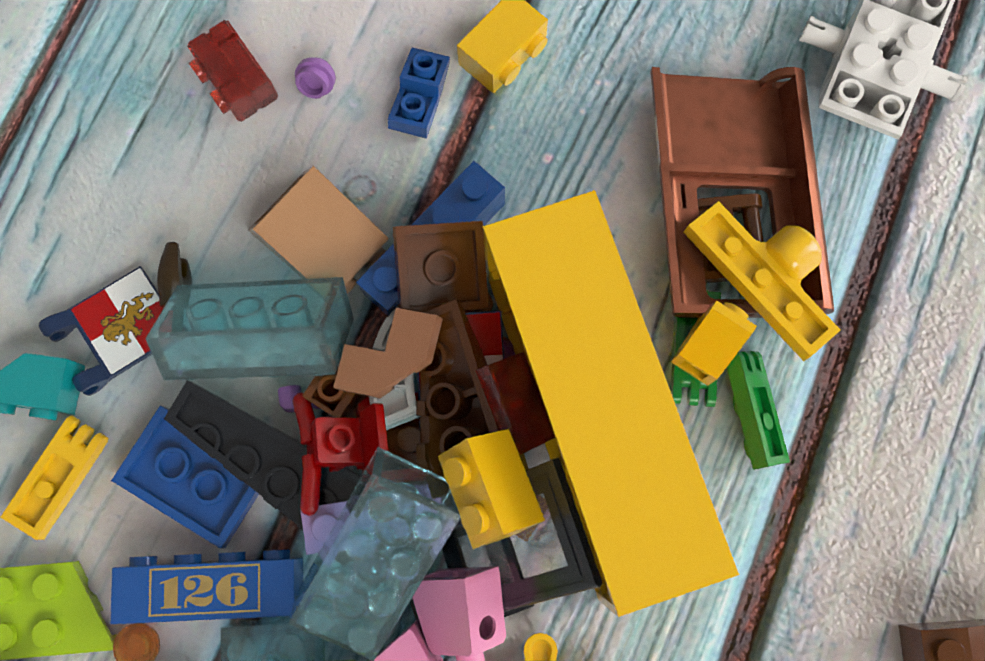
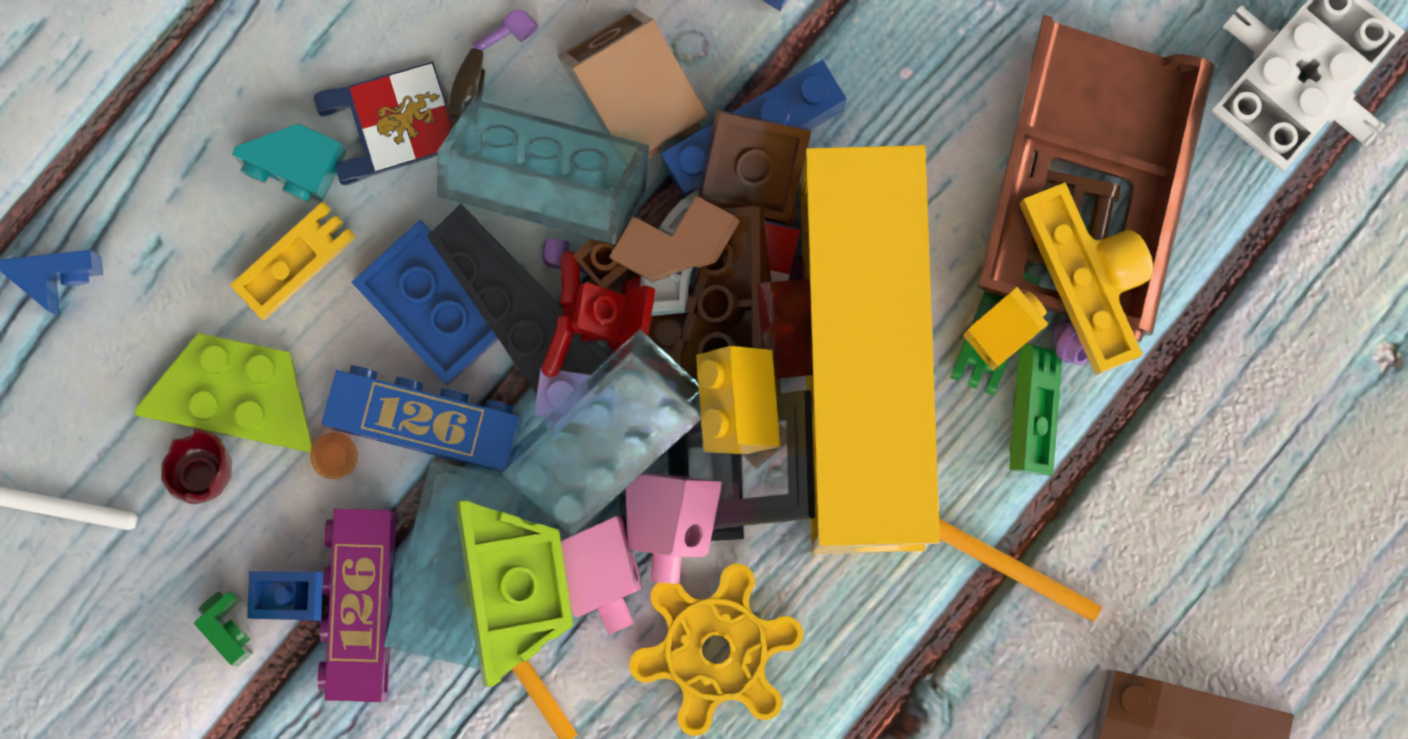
camera: 15 degrees right, 5 degrees up
none -> medium lavender hand [472,10,538,51]
none -> light orange bar [939,518,1102,622]
none -> medium lavender plate [1051,320,1088,365]

